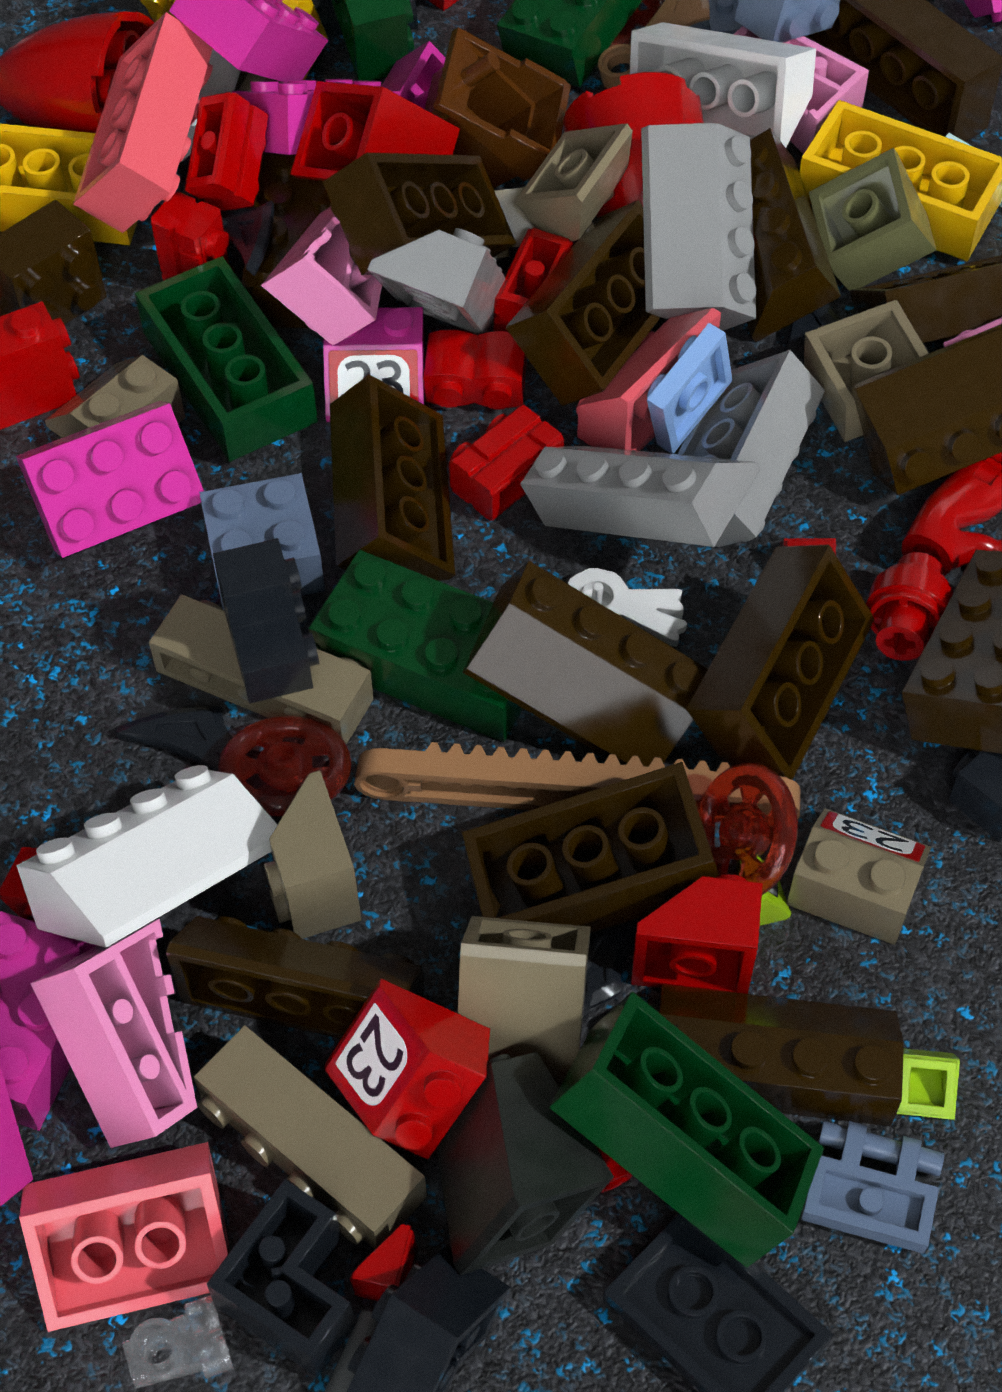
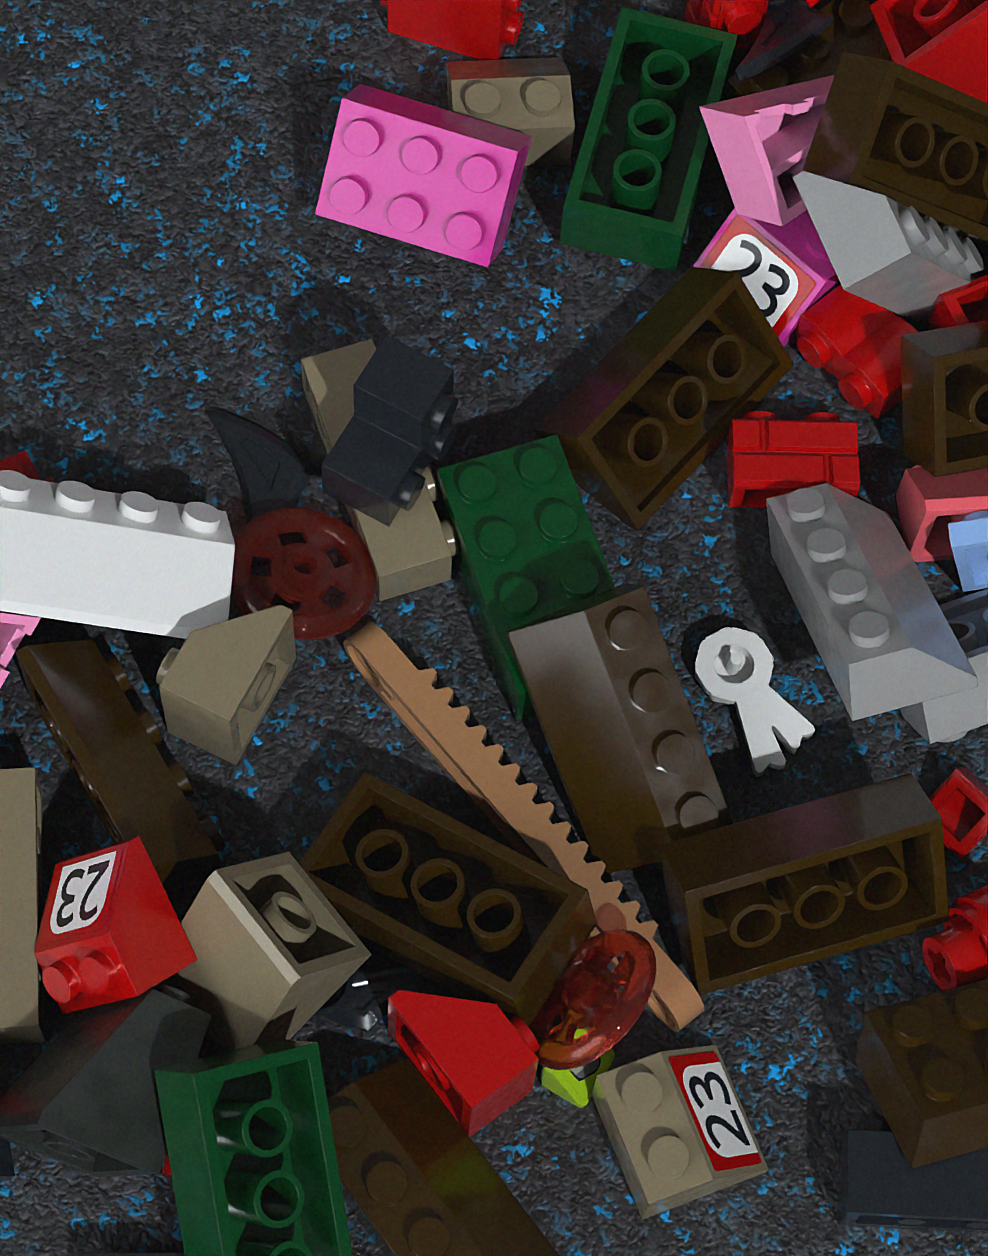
camera: 40 degrees right, 10 degrees up
sand blue brick [199,473,325,610] -> none

